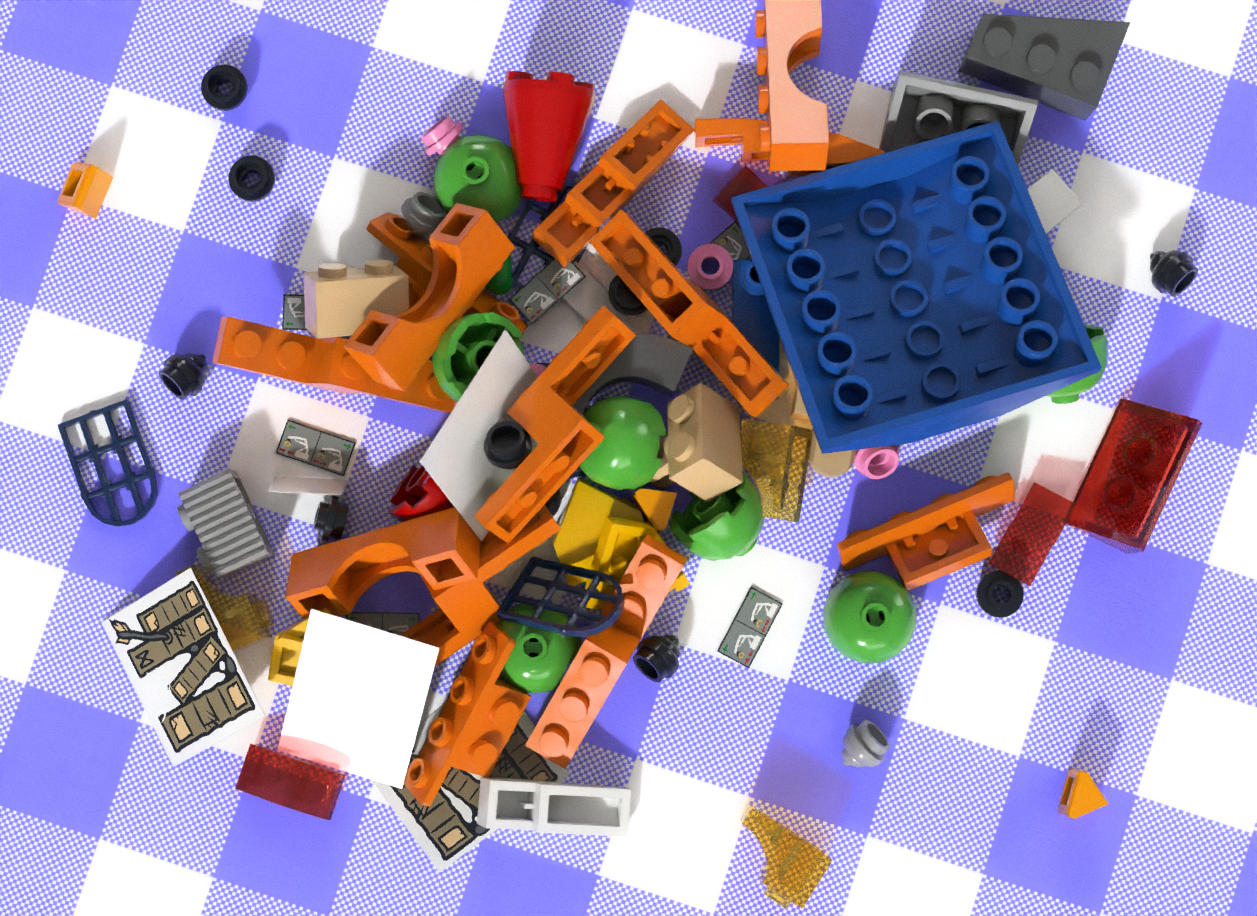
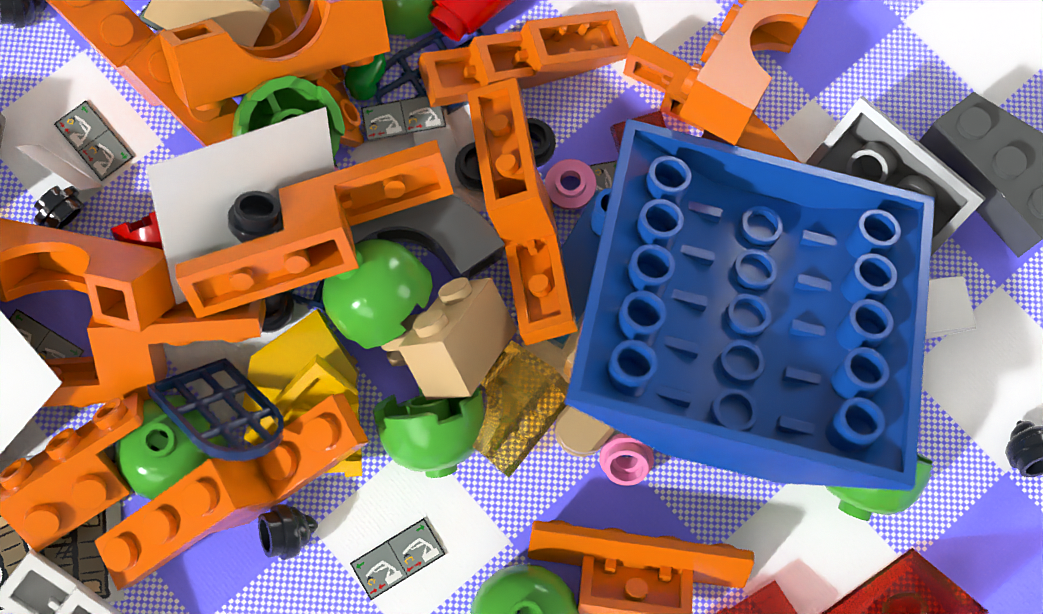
camera: 20 degrees right, 10 degrees down
light orange slope [632,488,677,533] -> none

